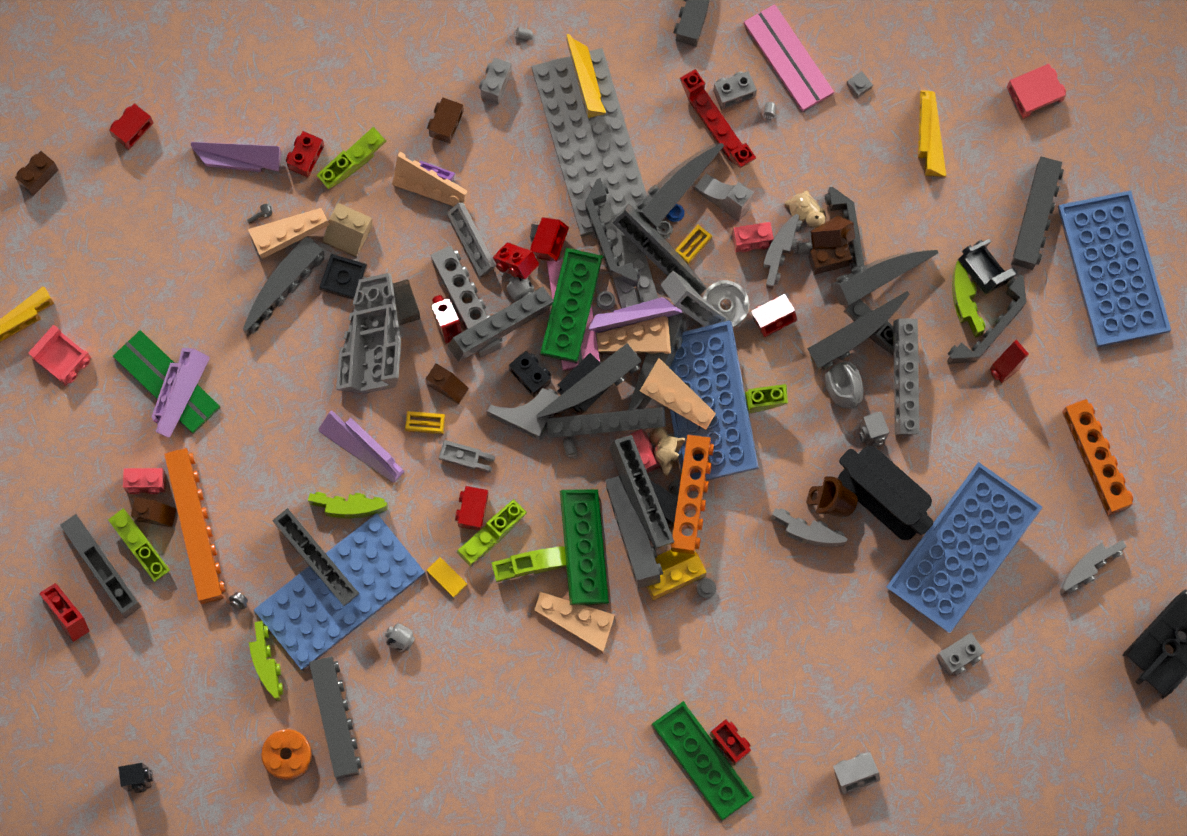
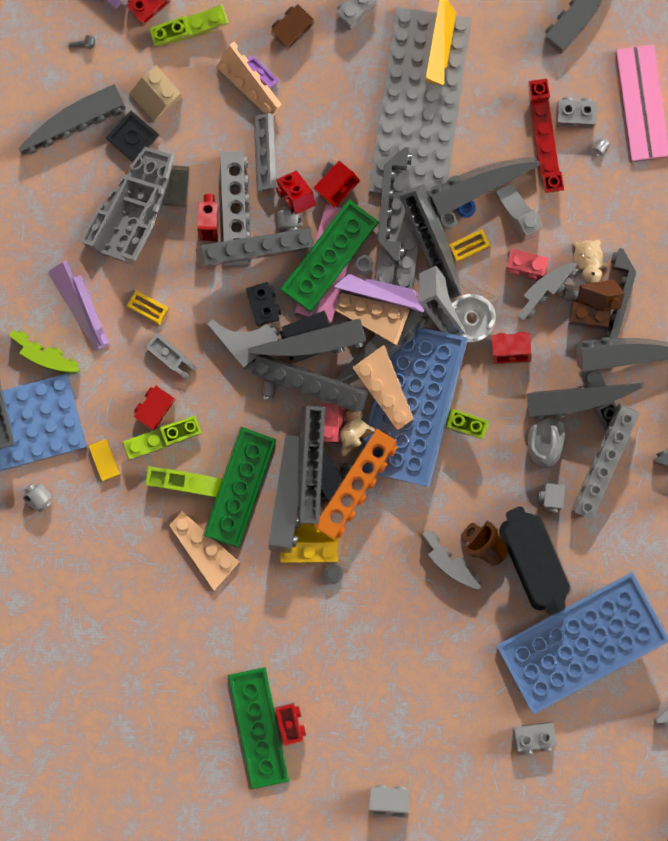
camera: 25 degrees right, 10 degrees up
light nougat wing [248,208,330,259] -> none
reddish brown slope [426,363,469,404] -> none

